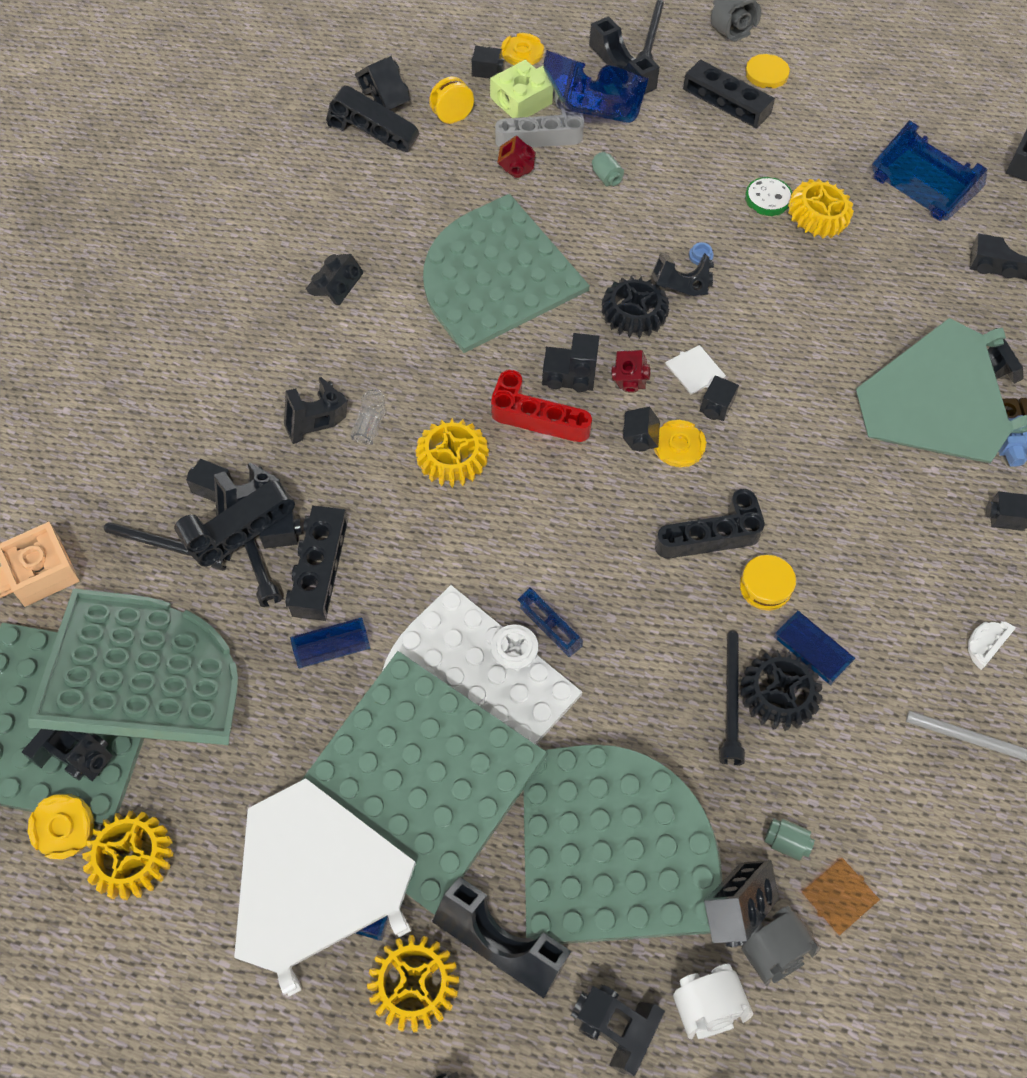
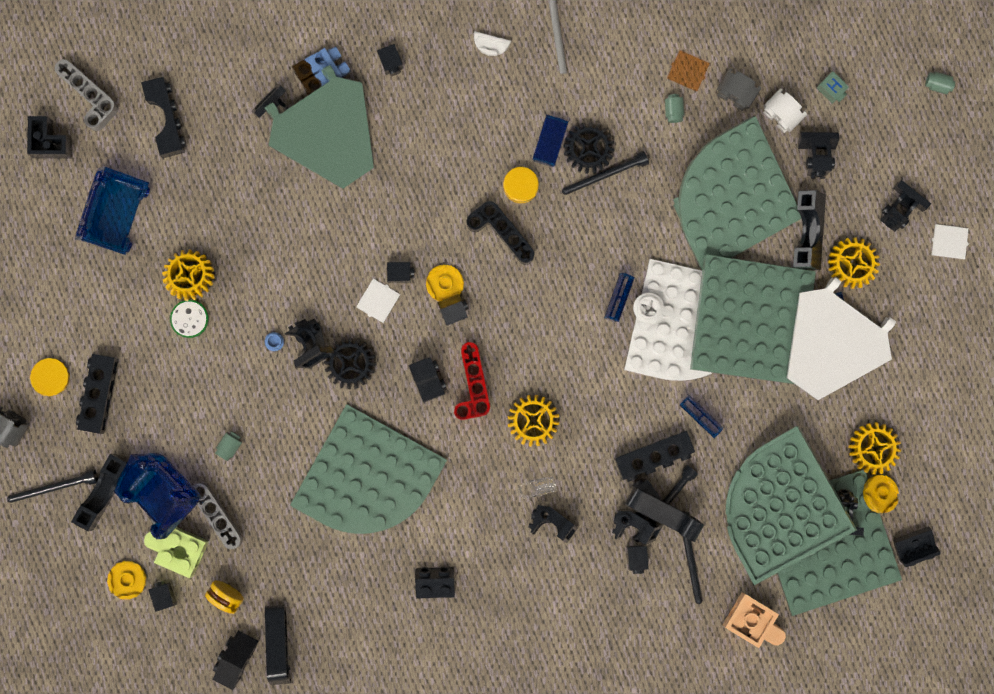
camera: 120 degrees left, 25 degrees up
dark red brick [497,135,536,178] -> none
dark red brick [612,350,651,393] -> none
black brick [704,860,779,947] -> none

